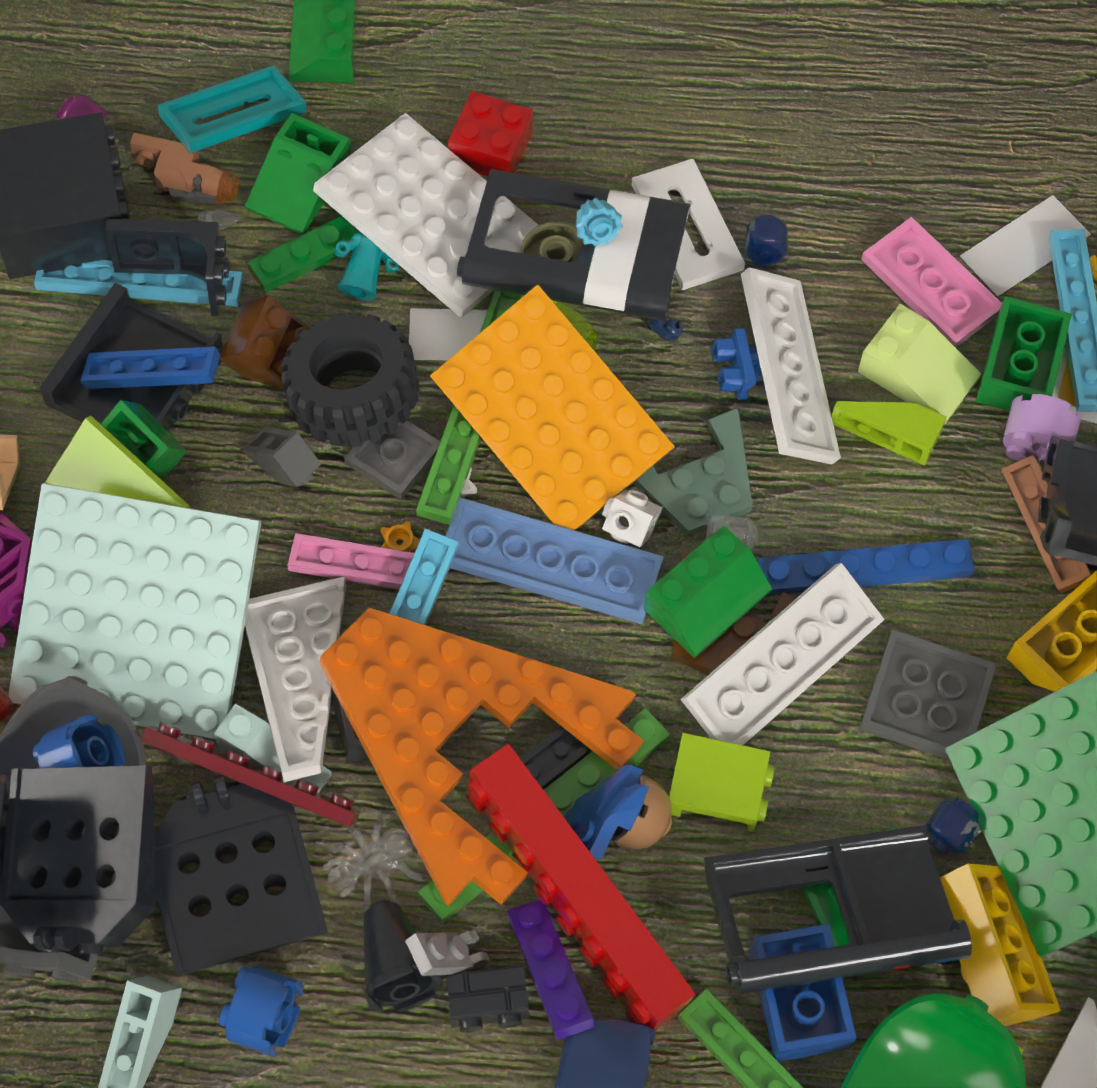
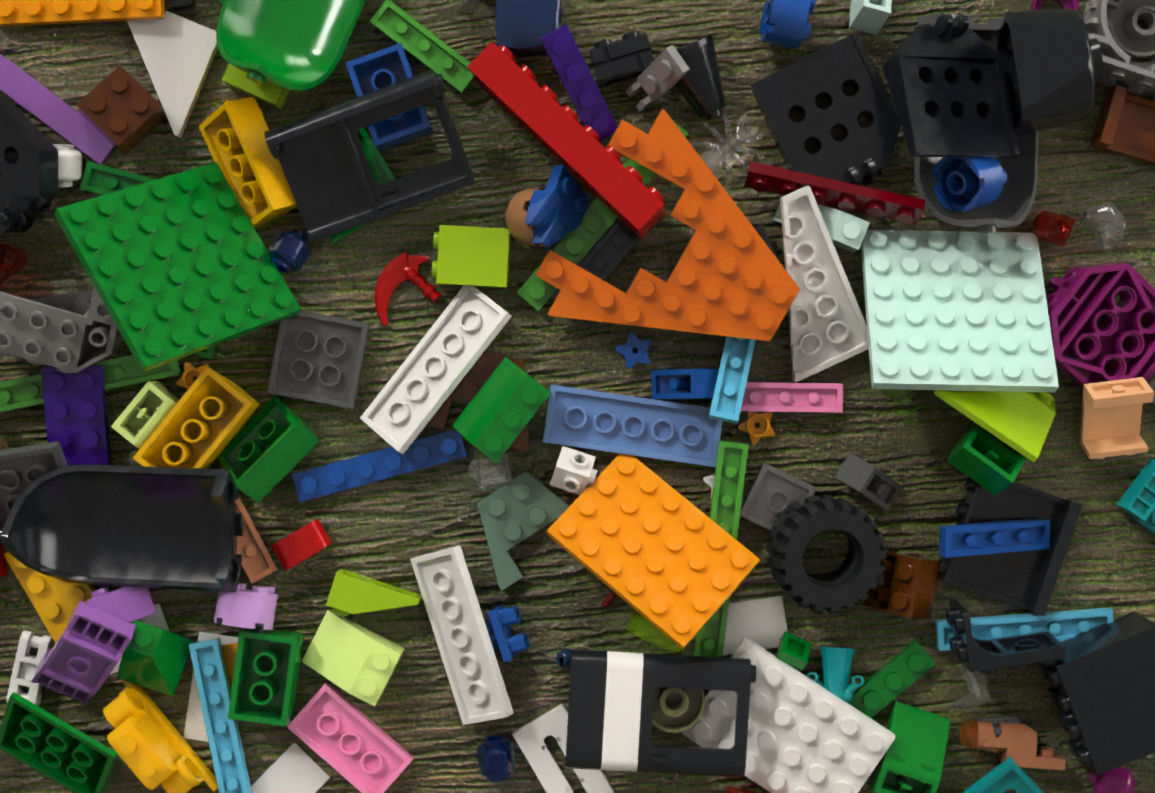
camera: 170 degrees right, 25 degrees up
medium azure piece [576,198,623,247] -> none
none -> green slope [217,395,320,503]
none -> red beam [270,518,332,571]
none -> red piece [375,252,441,326]
none -> blue plate [615,331,652,369]
none -> blue slope [651,369,718,399]
none -> green tile [776,631,811,670]

